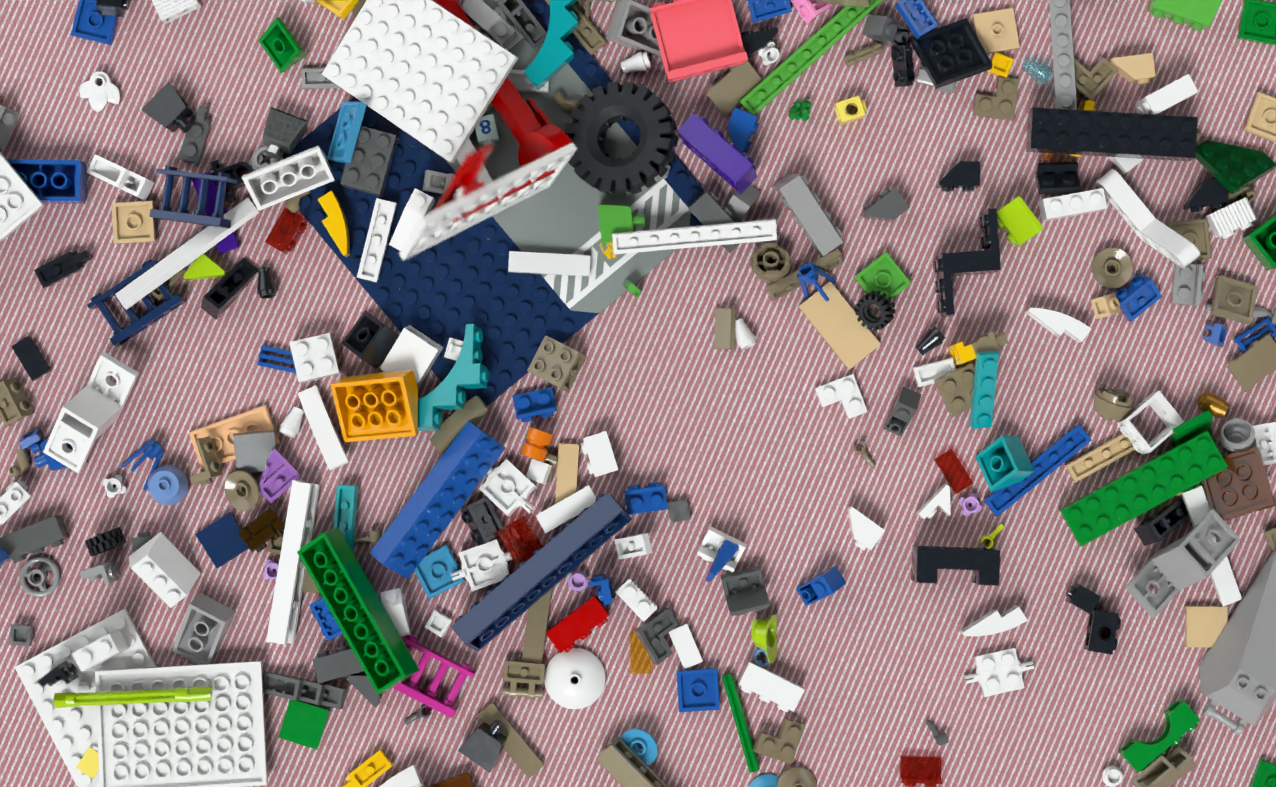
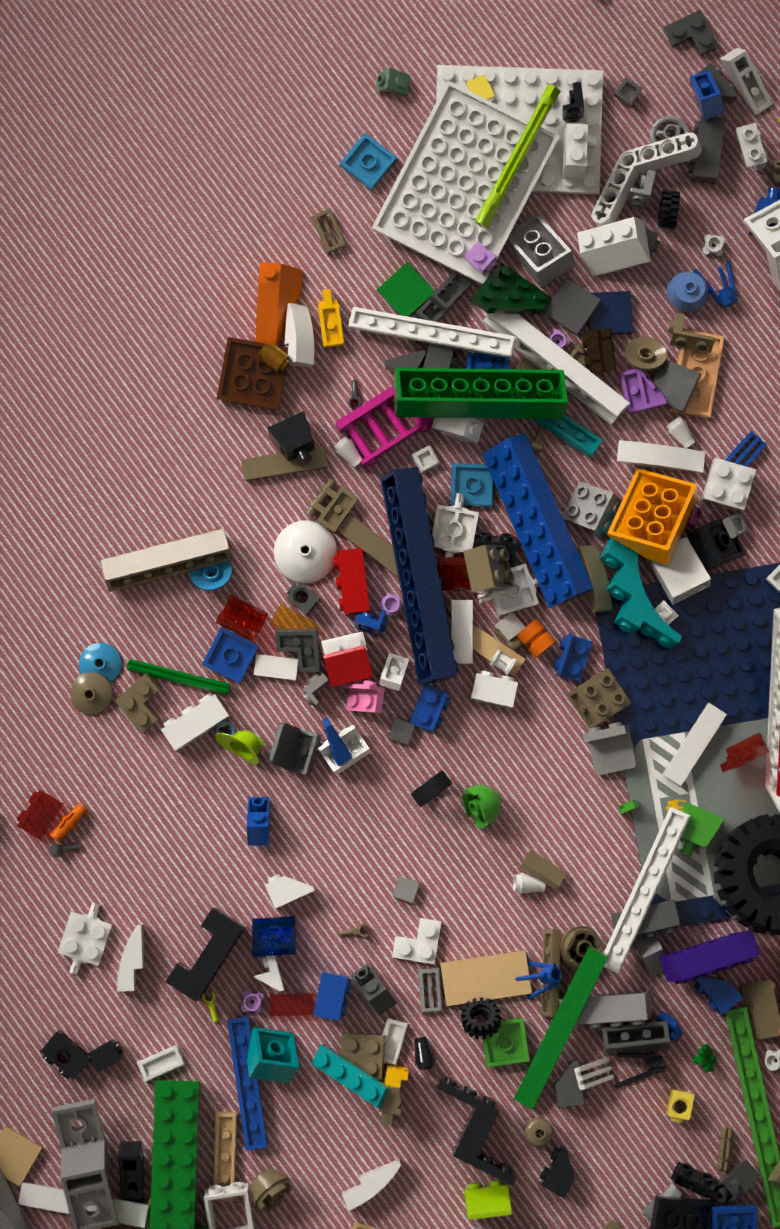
camera: 120 degrees right, 5 degrees down
none -> orange pin [50,803,89,843]
none -> white tile [137,1044,185,1082]
none -> clear red bracket [216,595,268,642]
none -> clear blue tile [252,916,296,957]
none -> dark grey brick [286,582,320,616]
none -> light grey bracket [303,674,329,707]
none -> blue brick [313,971,352,1021]
none -> red slope [323,645,373,687]
none -> white cone [333,436,362,467]
none -> bright pink bracket [341,681,385,713]
none -> white tile [348,307,517,359]
none -> light grey tile [393,876,419,903]
none -> black tyre [410,770,452,807]
none -> light grey tile [418,968,443,1013]
none -> bright green cylinder [461,785,502,829]
none -> dark tan slope [463,545,514,593]
none -> lavender bracket [464,241,497,275]
none -> dark green plate [470,263,552,315]
none -> white bush [489,649,517,676]
none -> green tile [514,946,609,1110]
none -> dark tan head [524,1117,553,1147]
none -> dark grey tile [543,278,601,336]
none -> light grey bracket [562,482,622,540]
none -> white tile [574,1057,614,1090]
none -> light grey bracket [583,722,637,775]
none -> white beam [592,133,702,227]
none -> dark grey brick [602,1021,670,1056]
none -> black plant [615,1051,666,1088]
none -> blue arm [657,1011,683,1042]
none -> magenta tile [686,506,702,528]
none -> clear red bracket [720,733,769,772]
none -> light grey tile [722,513,749,539]

